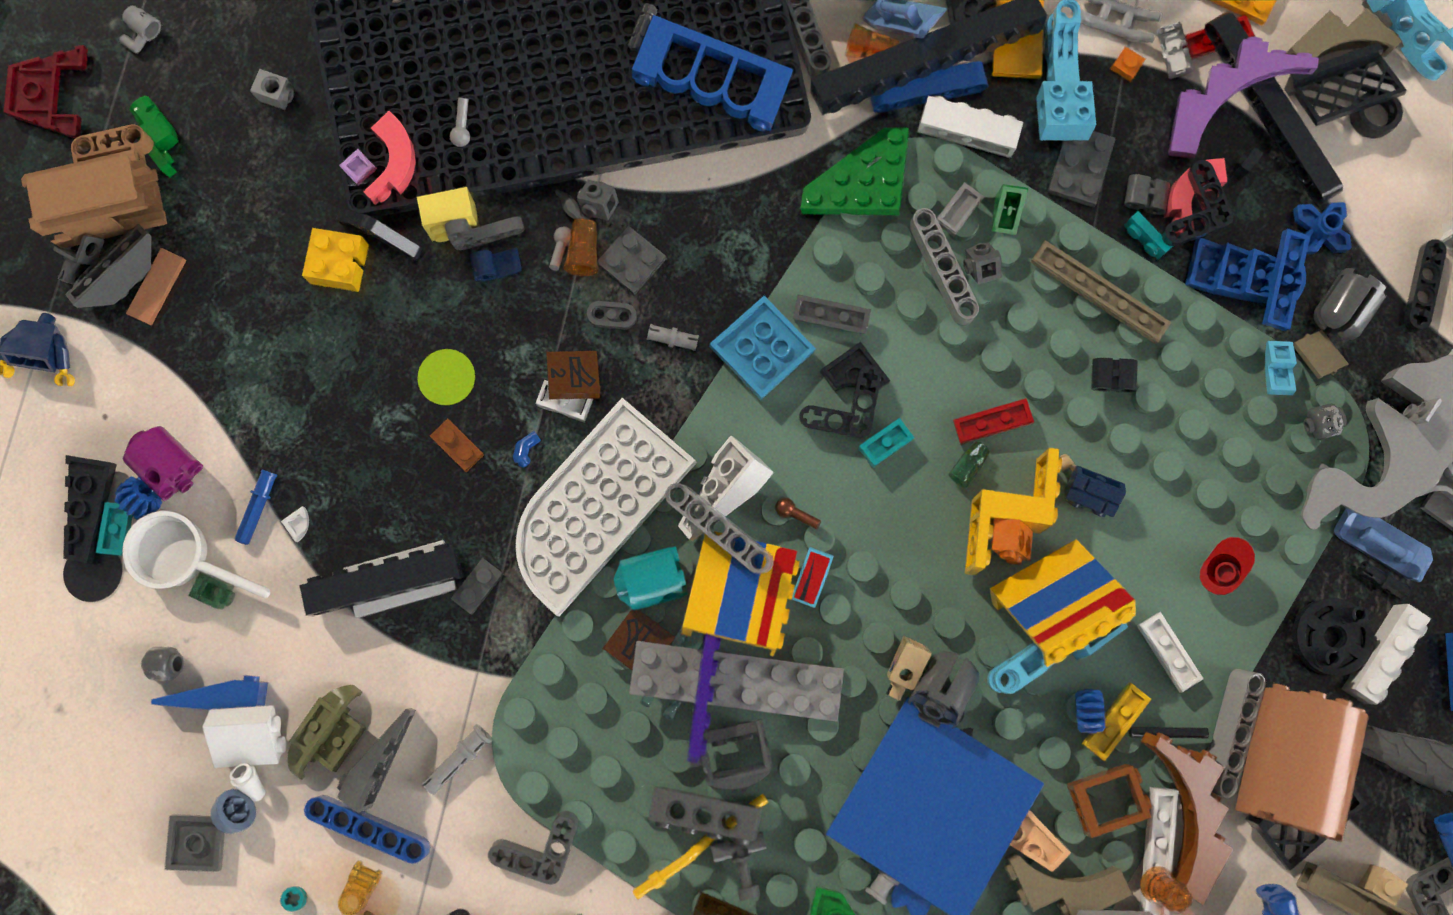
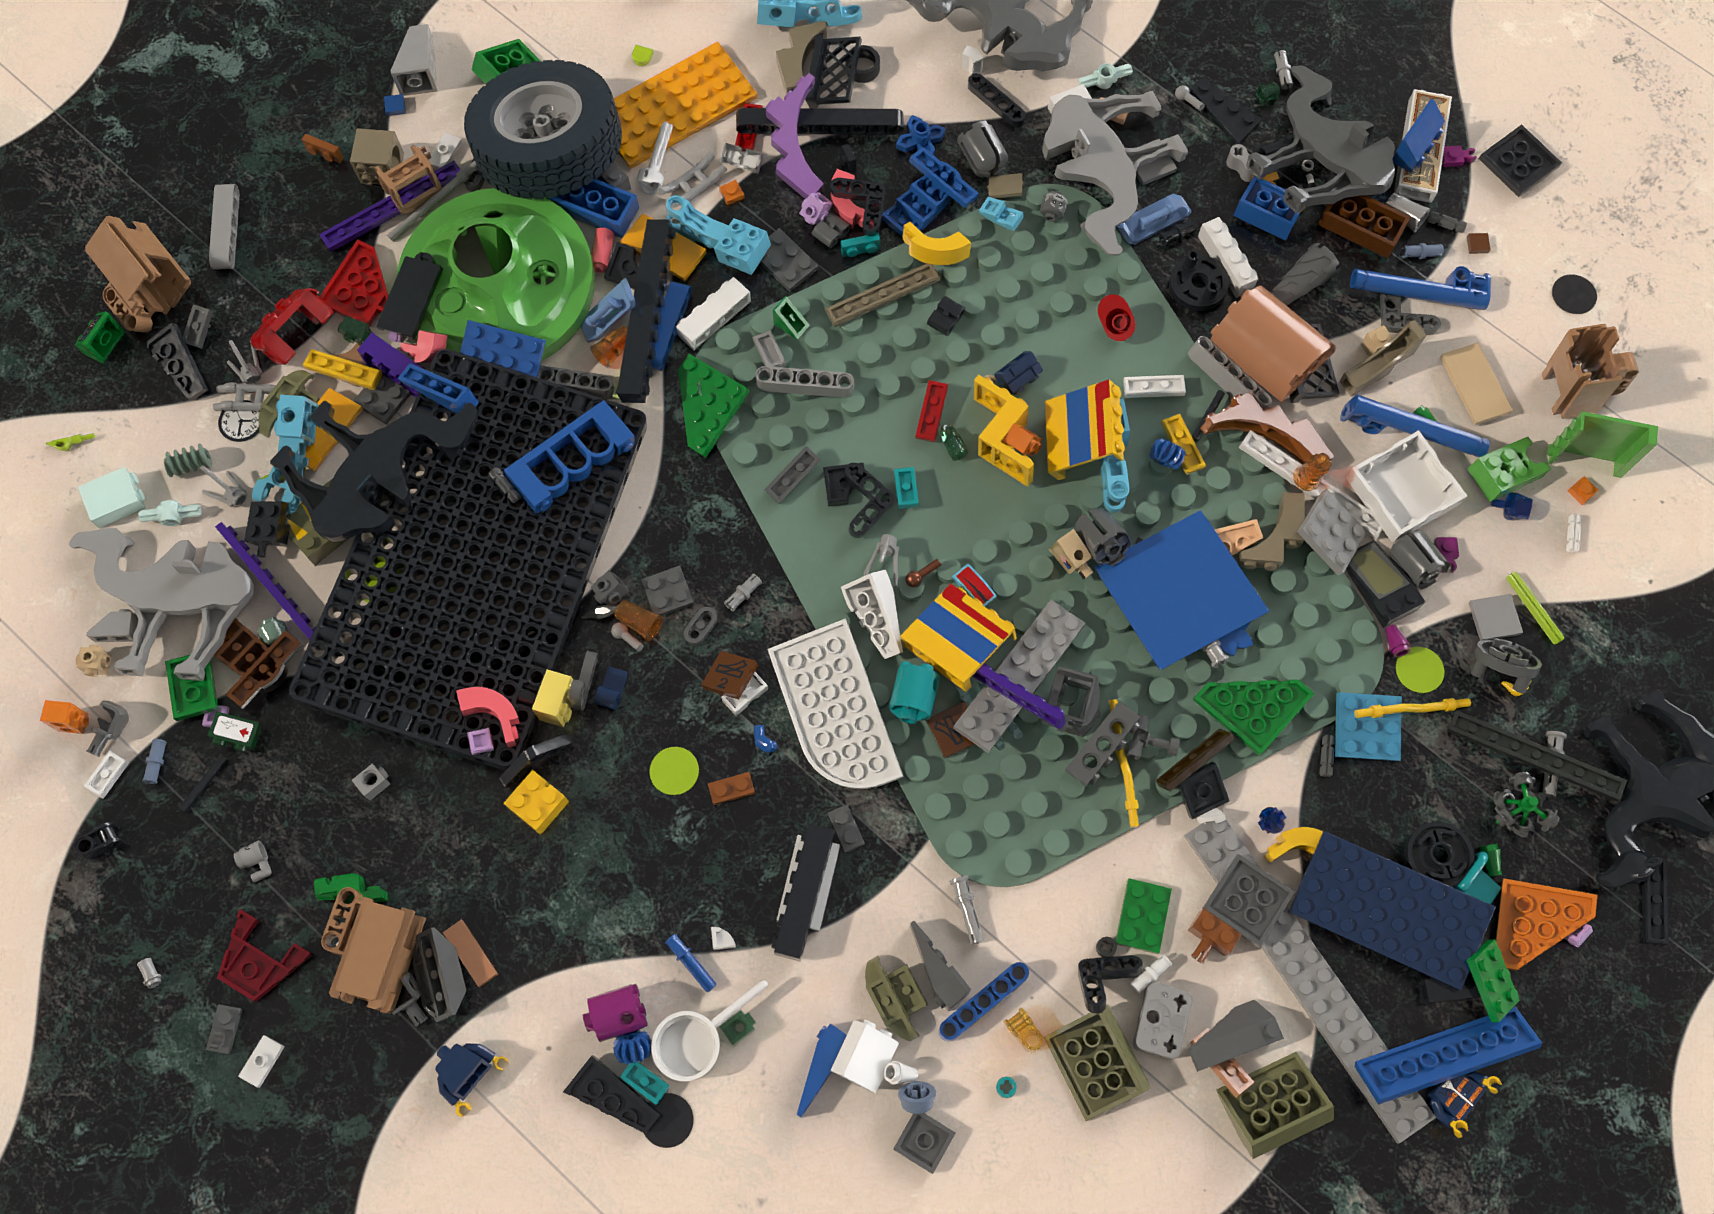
camera: 55 degrees left, 10 degrees down
dark grey head [141,647,184,681] -> none
light grey bar [450,98,470,147] -> none
dark grey beam [488,811,579,885] -> none
light grey beam [665,483,774,573] -> none
dark azure plate [709,296,816,400] -> none
dark grey brick [963,242,1002,284] -> none
dark orange window [1067,764,1152,838] -> none
none -> lavender brick [799,192,833,225]
none -> light grey plant [863,534,899,587]
none -> yellow arch [903,222,971,265]

